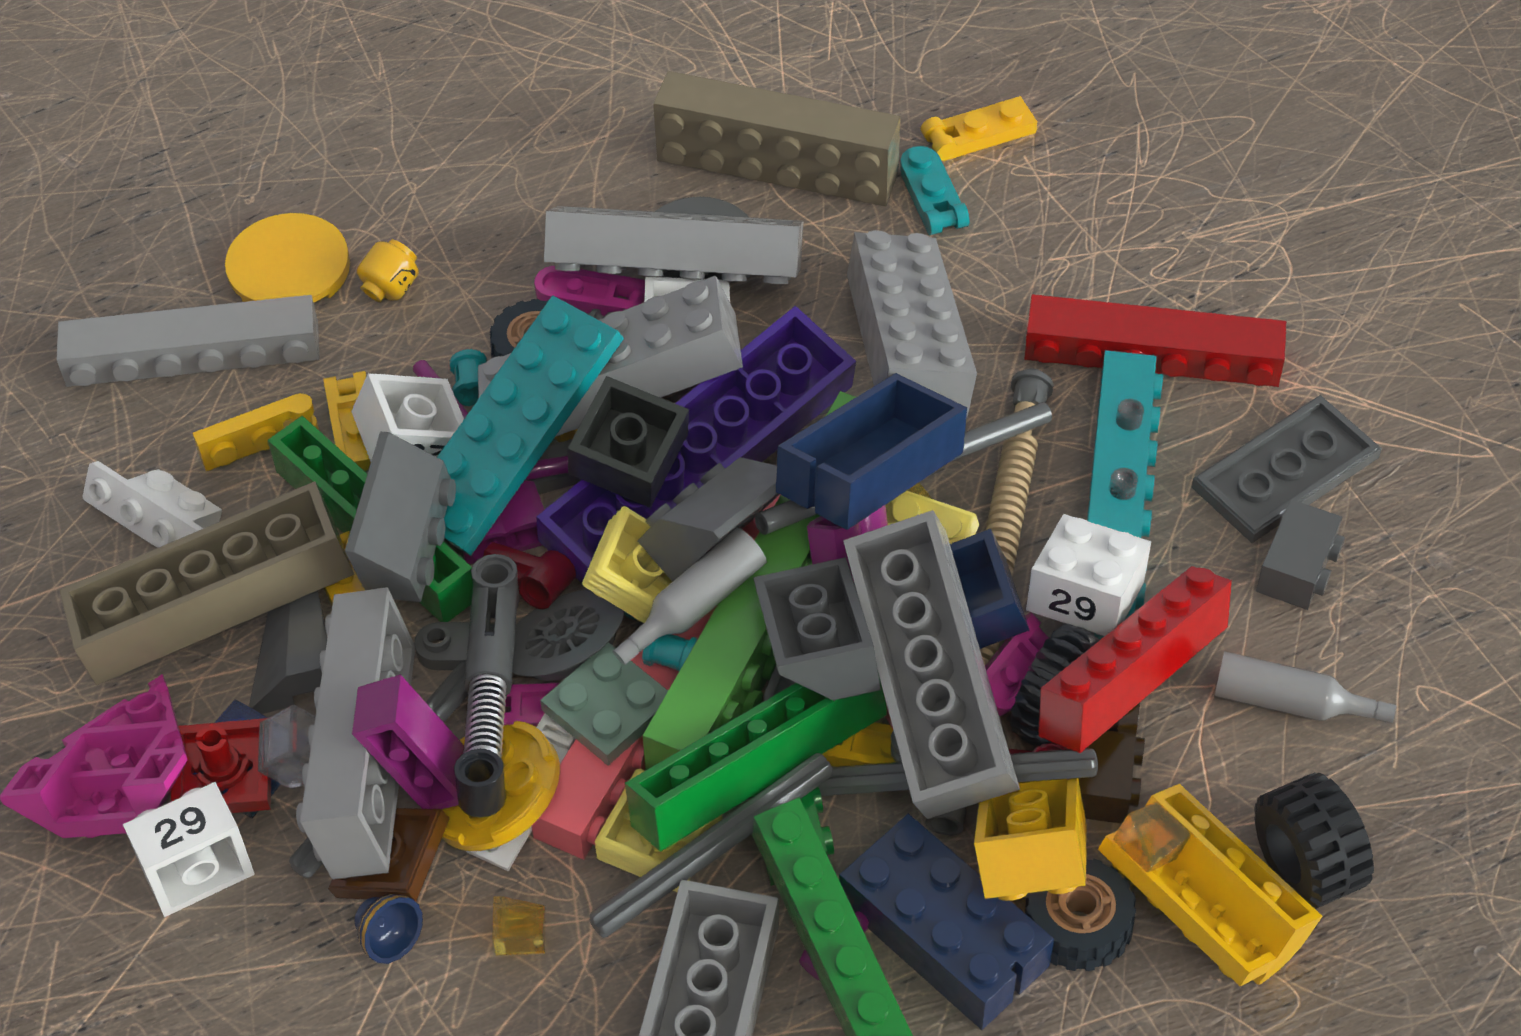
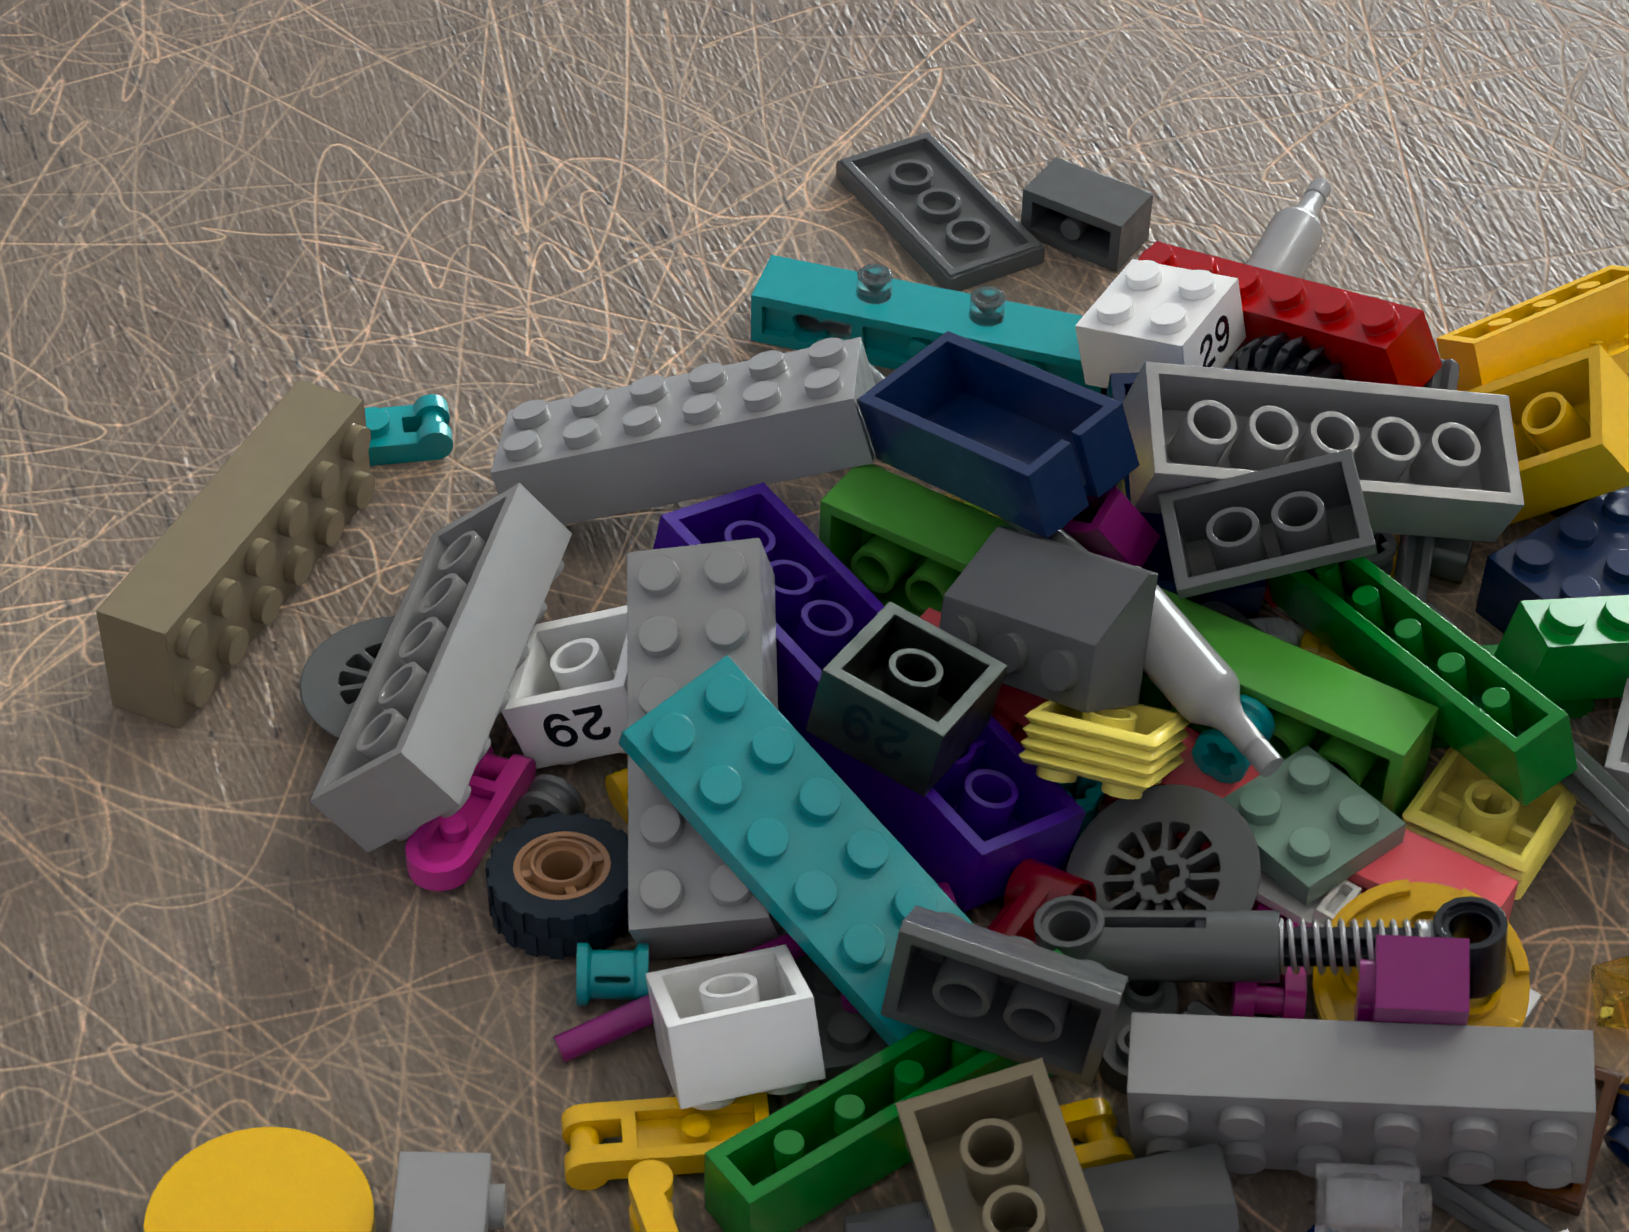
camera: 85 degrees left, 10 degrees down
yellow head [357,239,419,302] -> none
yellow plate [920,96,1037,161] -> none
red brick [1024,294,1287,387] -> none
clear yellow slope [1113,801,1190,872] -> none
black tyre [1254,772,1374,909] -> none

